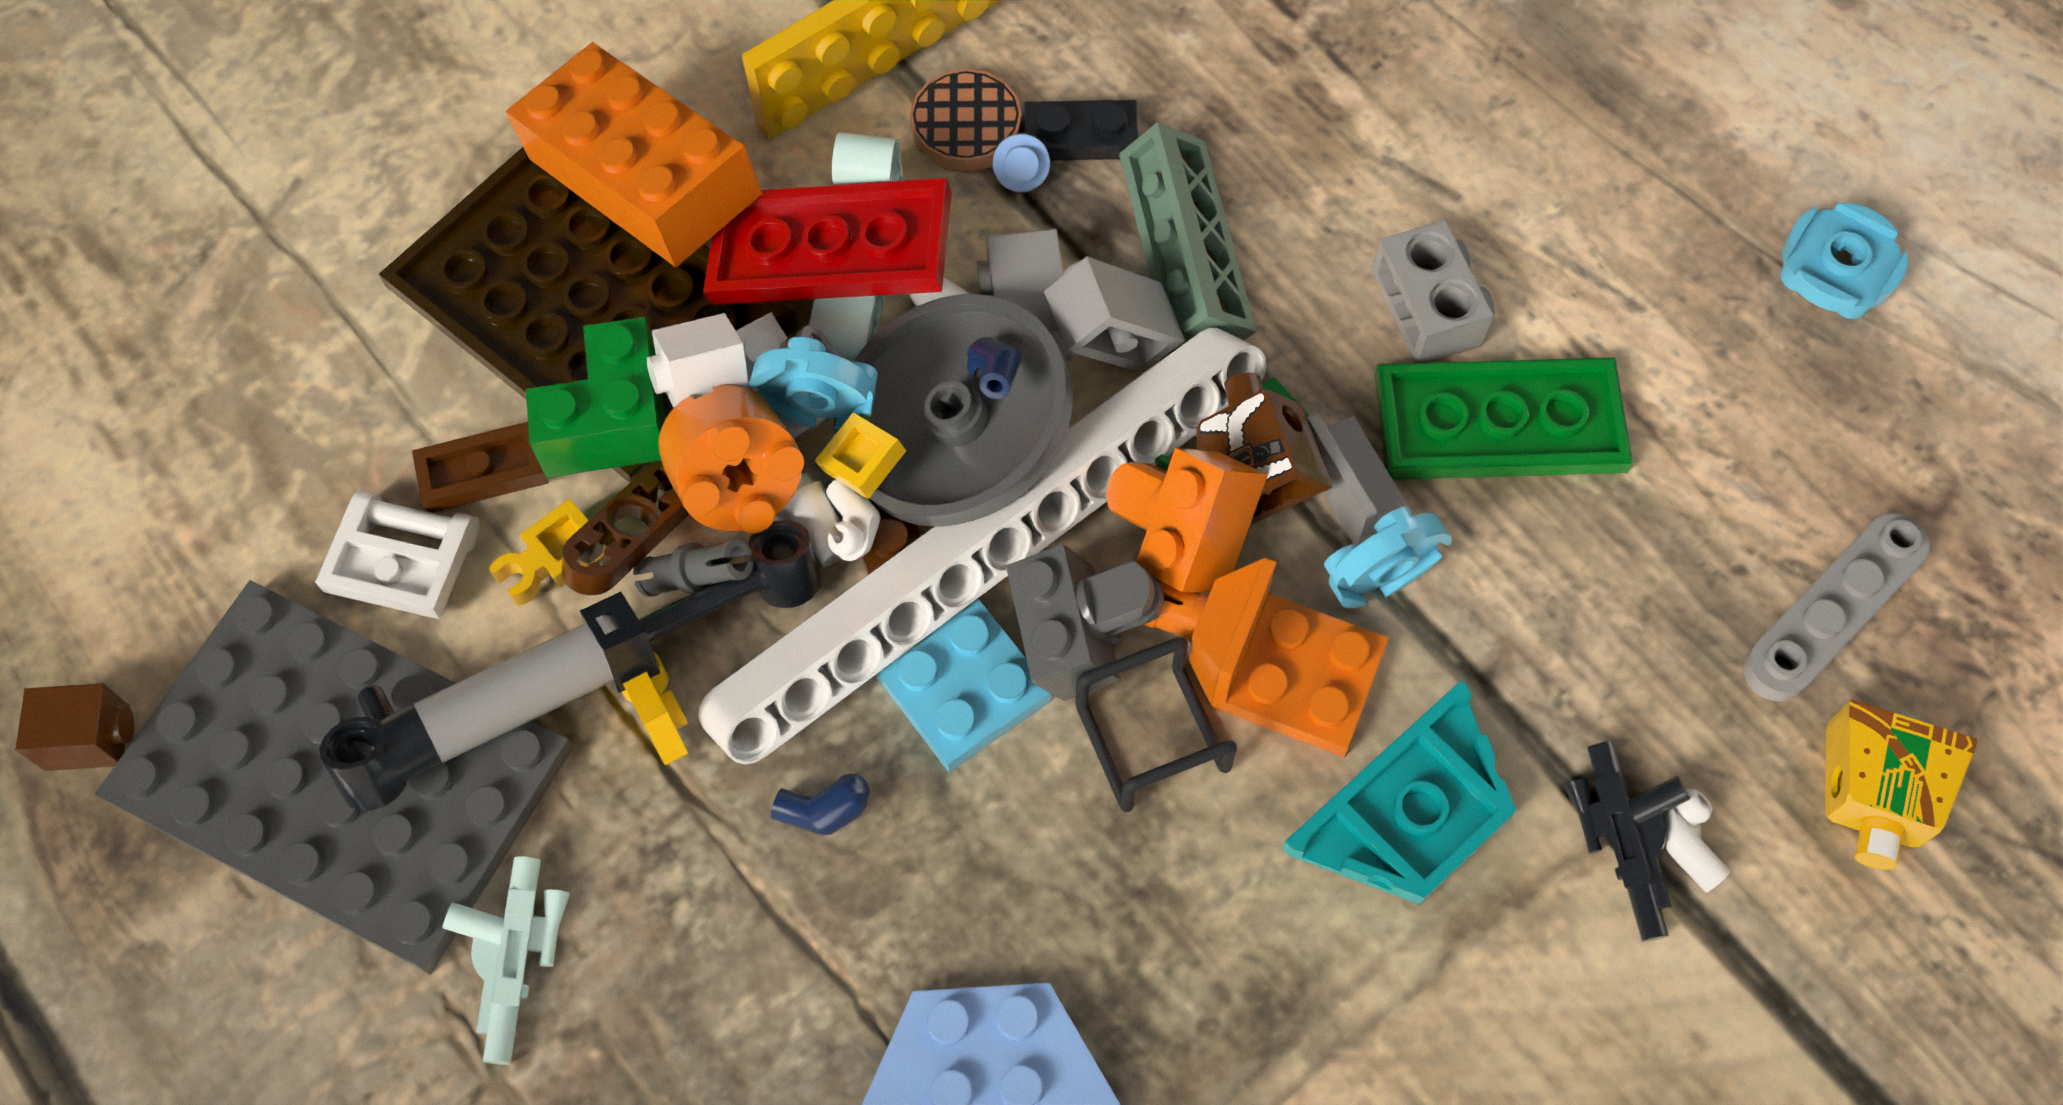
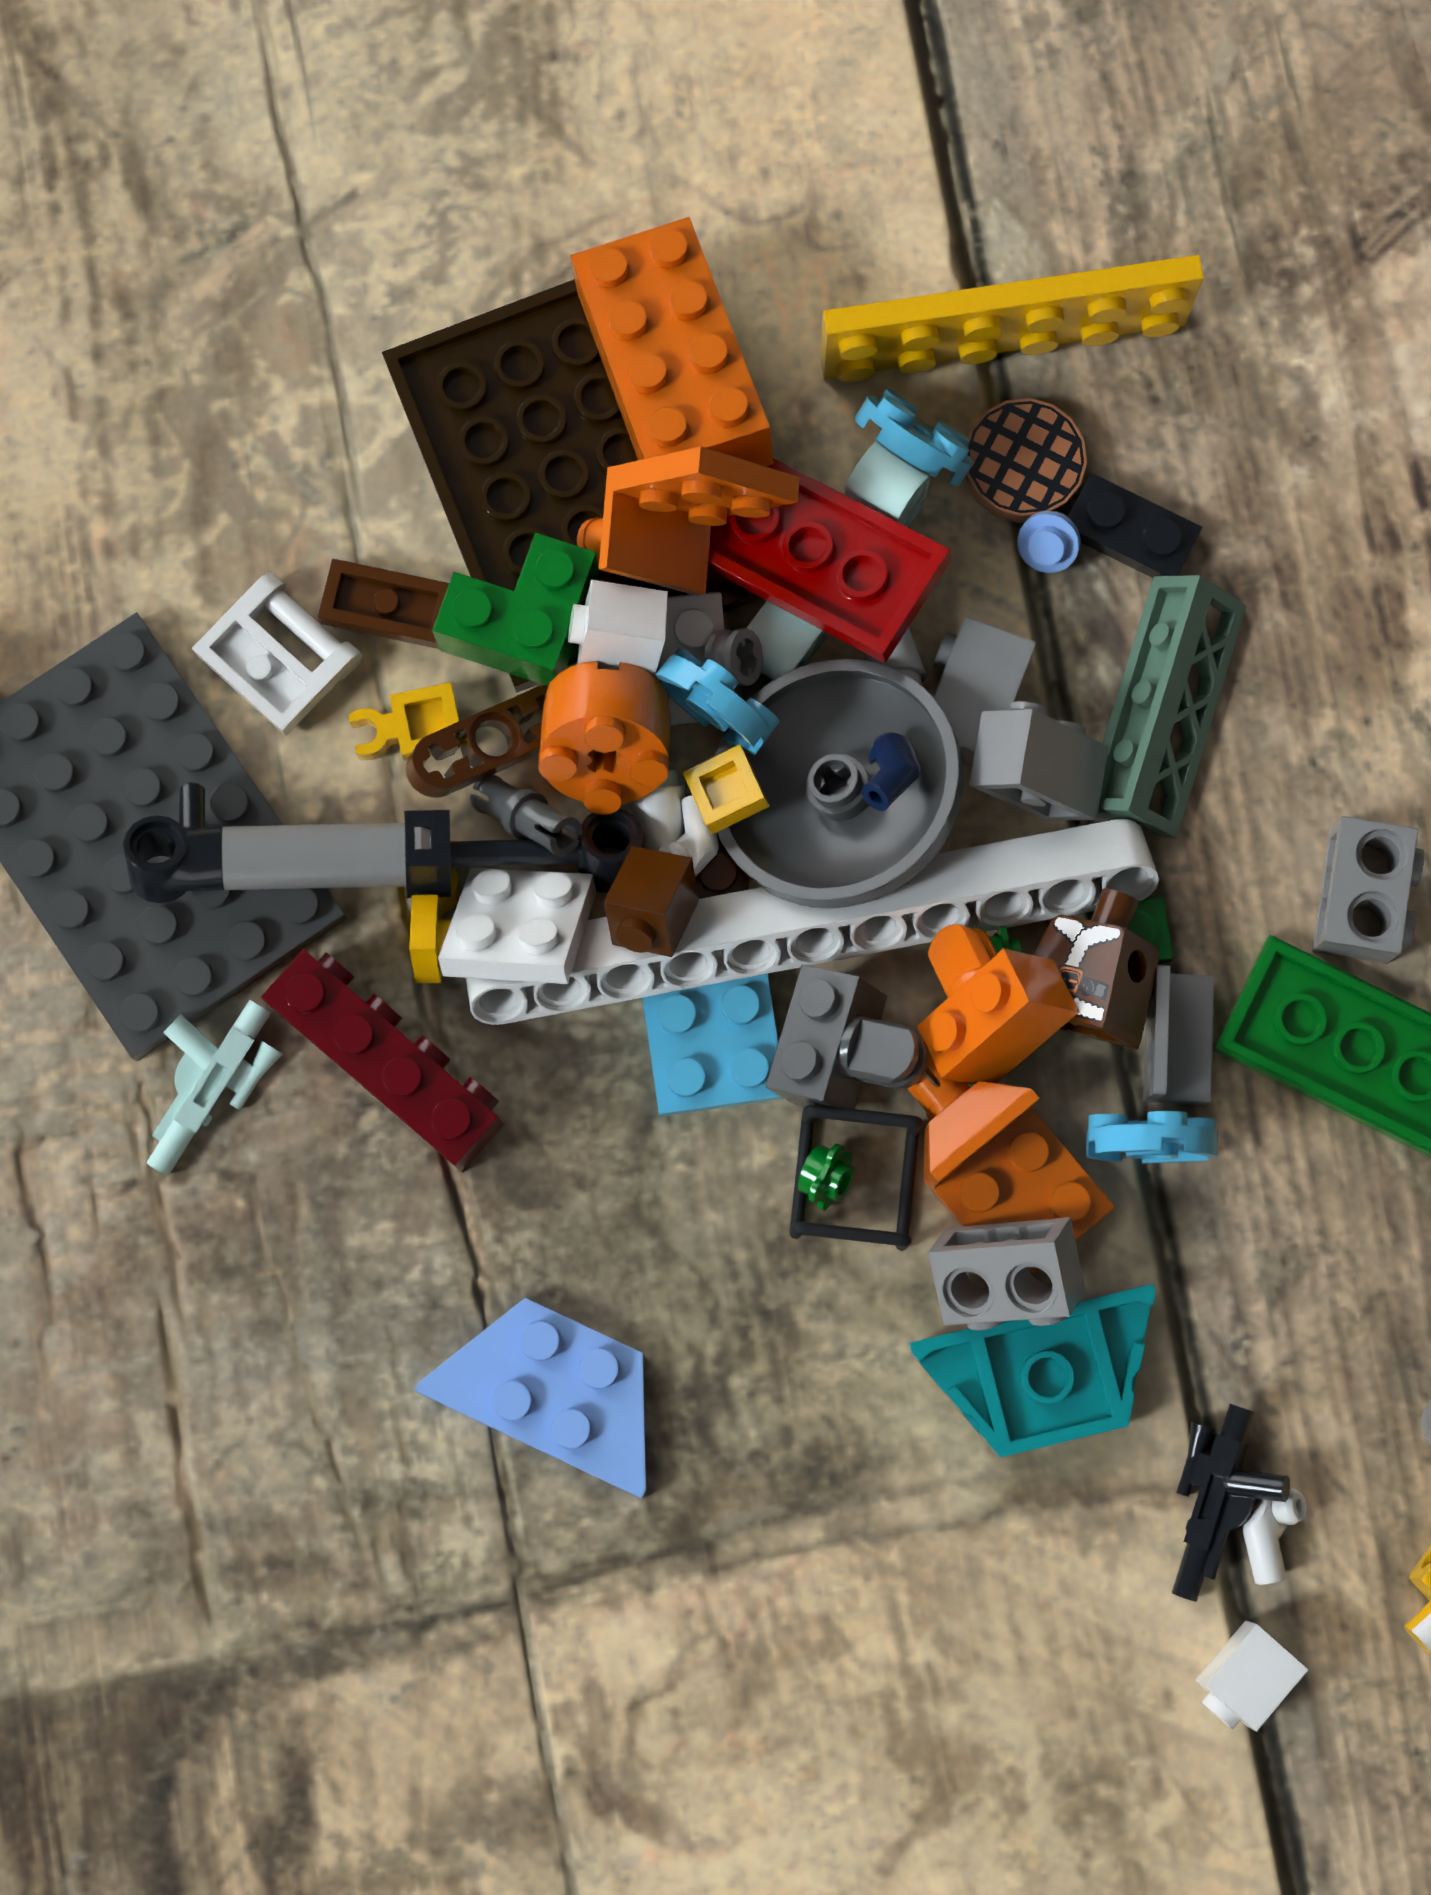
camera: 30 degrees right, 15 degrees up
dark blue arm [771,773,870,835] -> none
none -> dark red brick [260,949,504,1173]
none -> white plate [438,867,596,984]
none -> orange plate [577,446,800,596]
none -> reddish brown brick [604,846,699,957]
none -> green plate [798,1143,854,1211]
none -> medium azure plate [854,388,974,486]
none -> light grey brick [928,1217,1086,1330]
none -> white brick [1195,1620,1308,1732]

